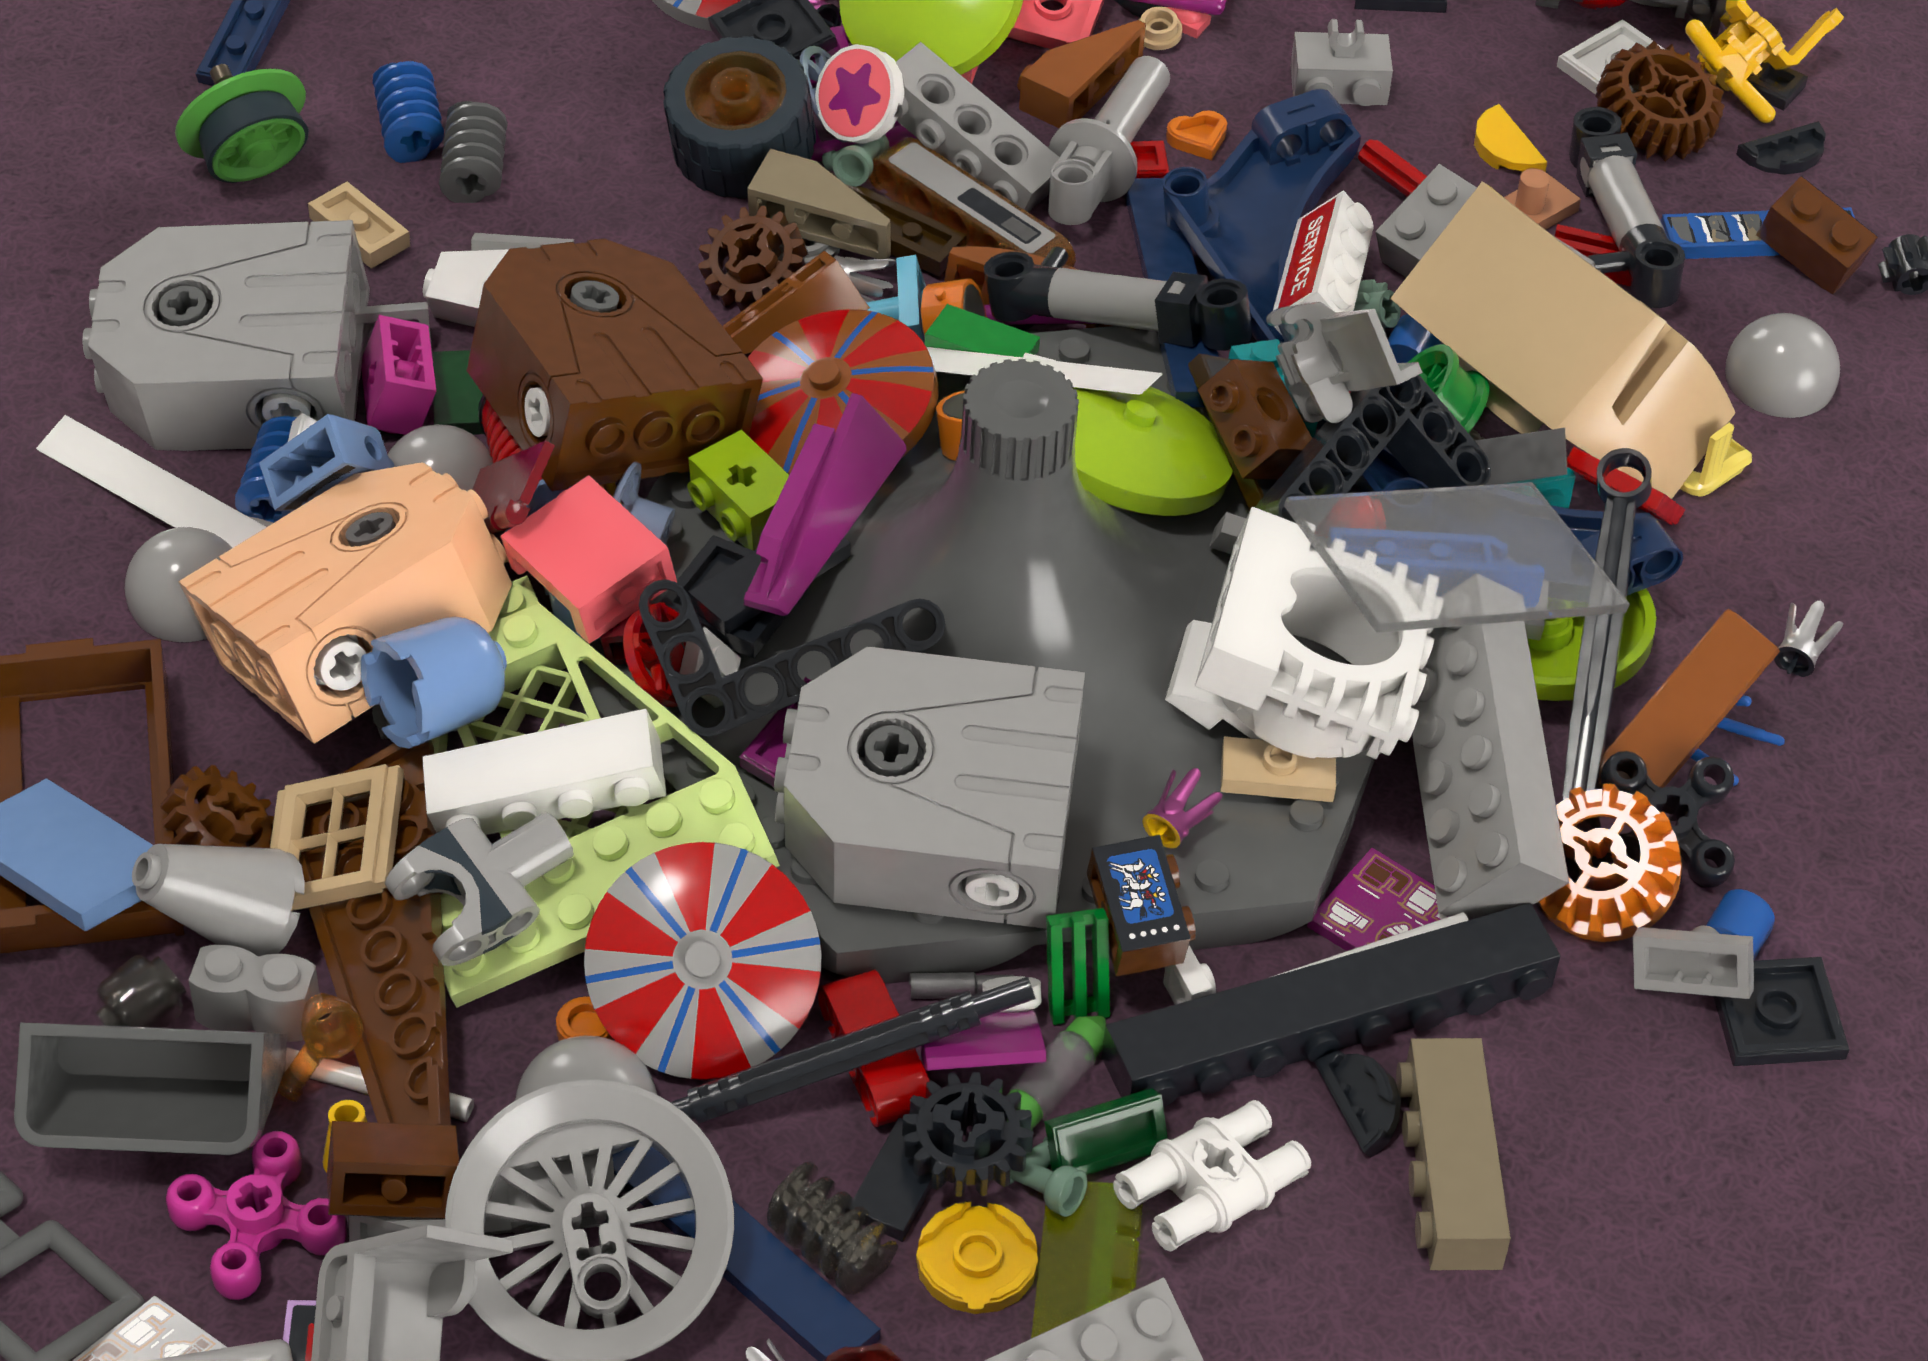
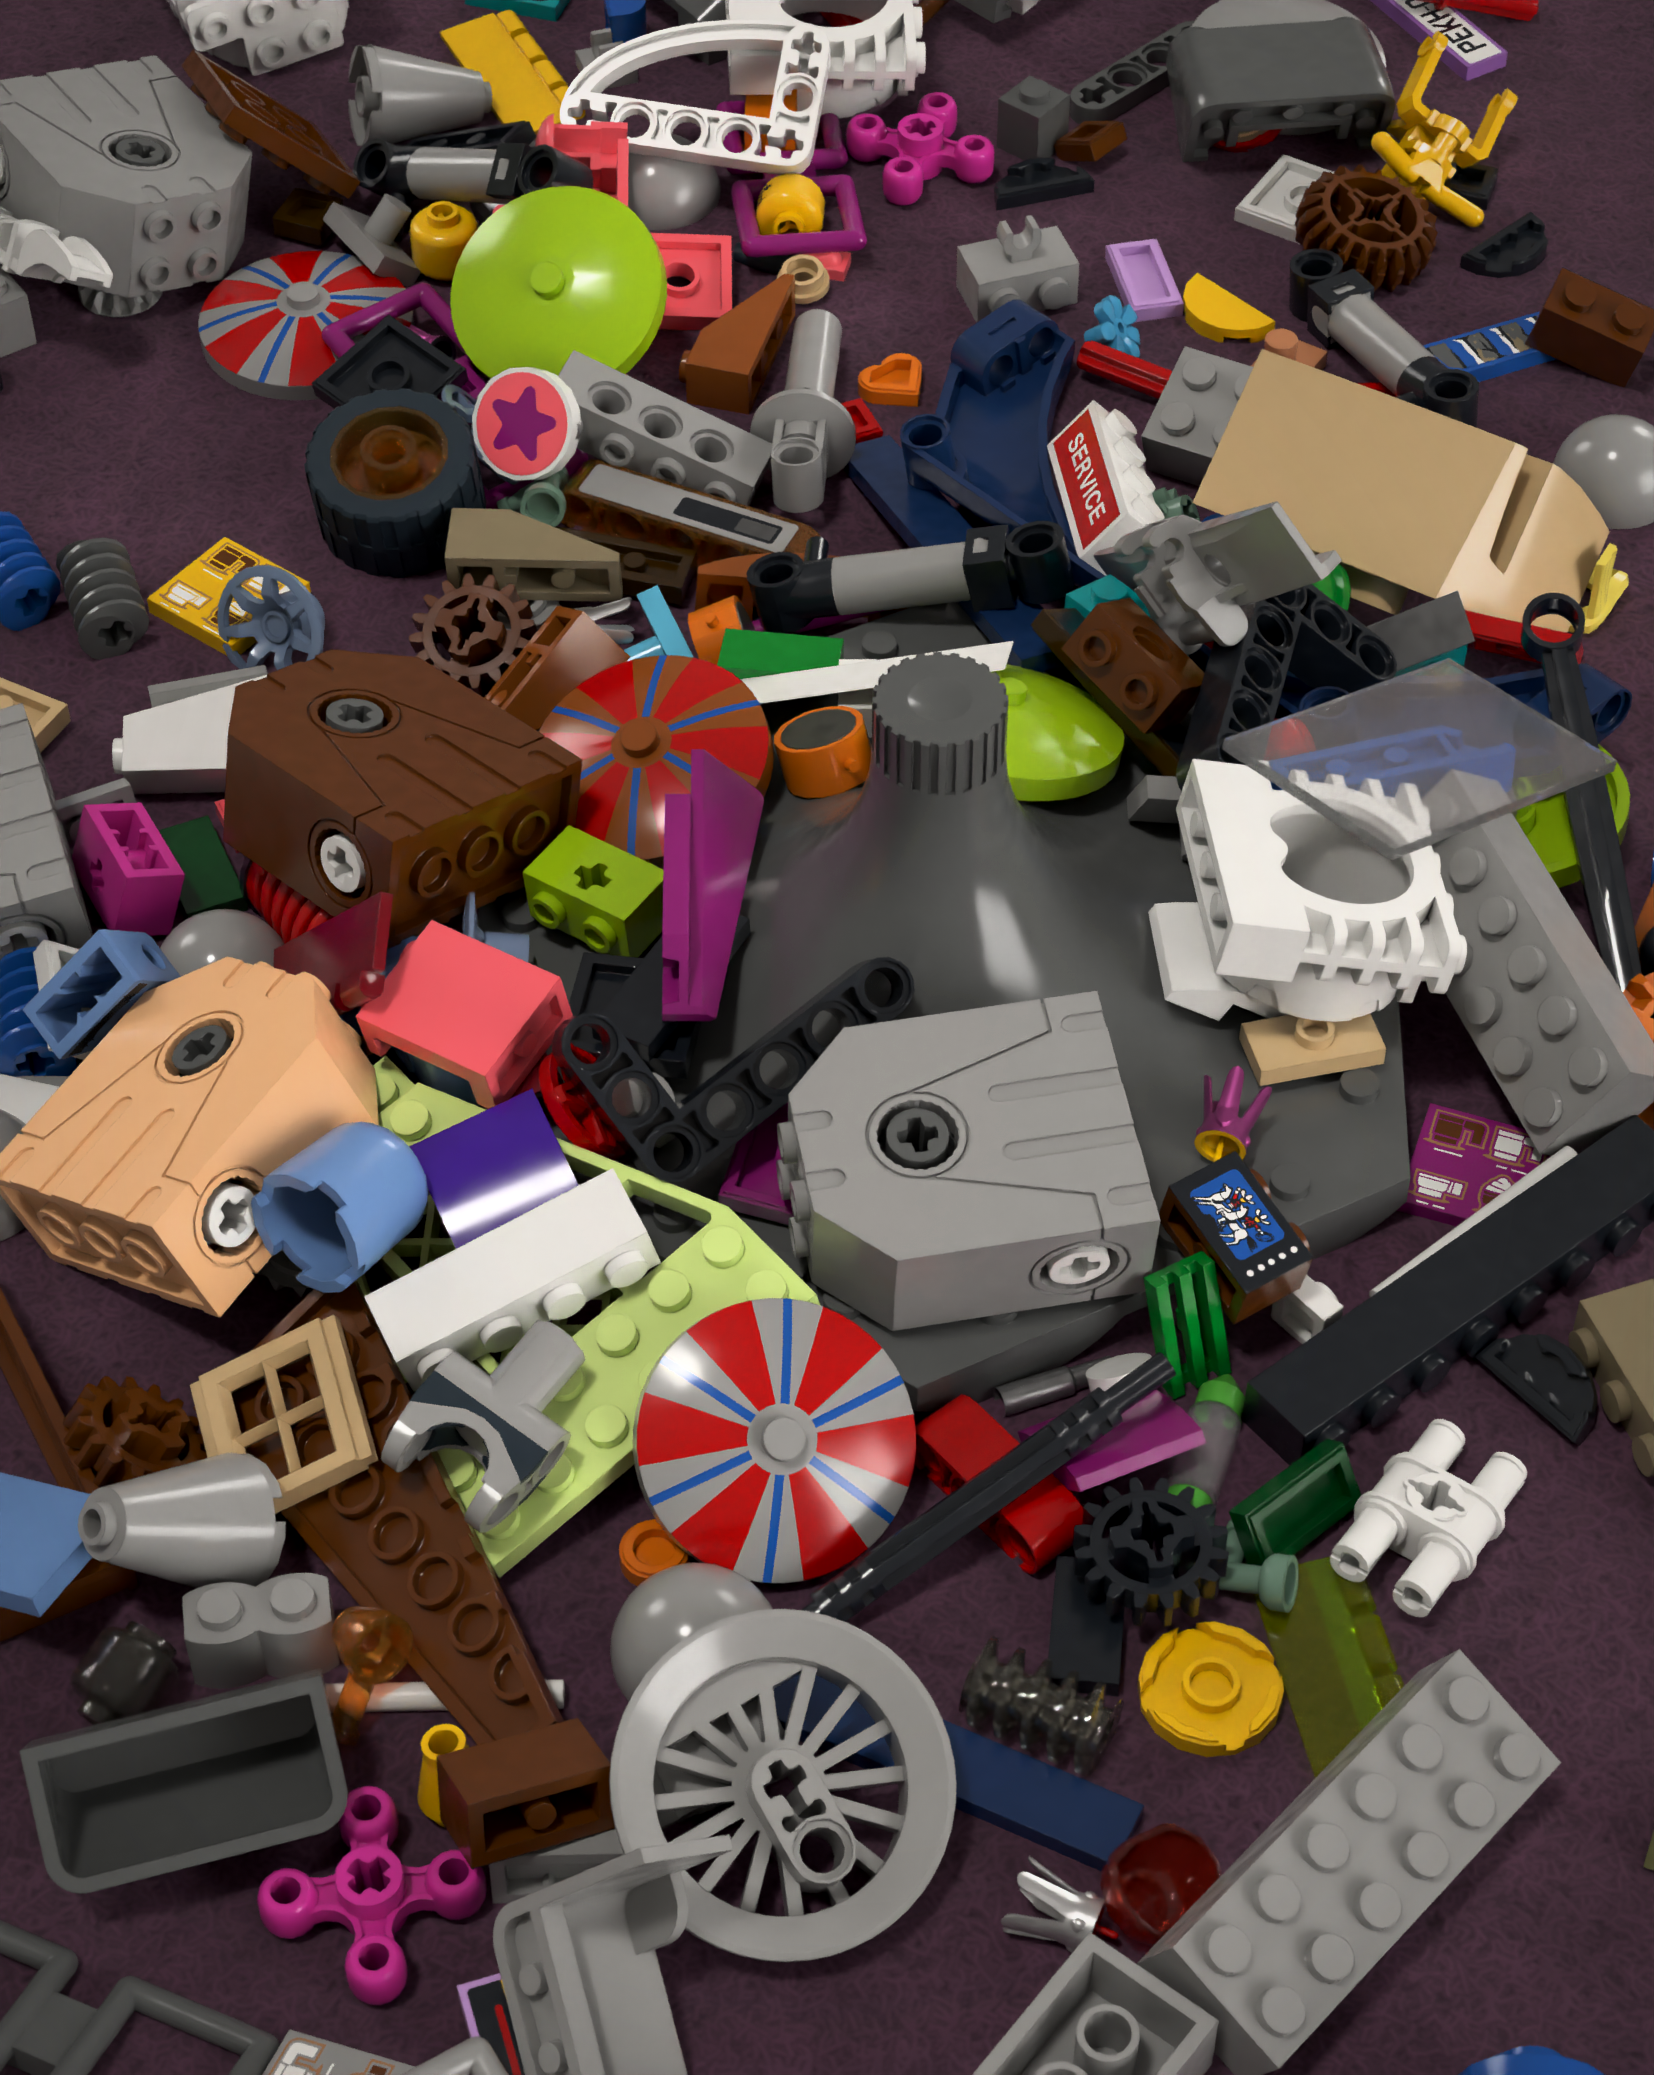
camera: 15 degrees left, 0 degrees up
none -> yellow tile [147,537,311,656]
none -> sand blue wheel [217,565,325,670]
none -> dark purple slope [409,1089,579,1249]
none -> dark azure plant [1084,295,1140,358]
none -> lavender tile [1105,239,1184,322]

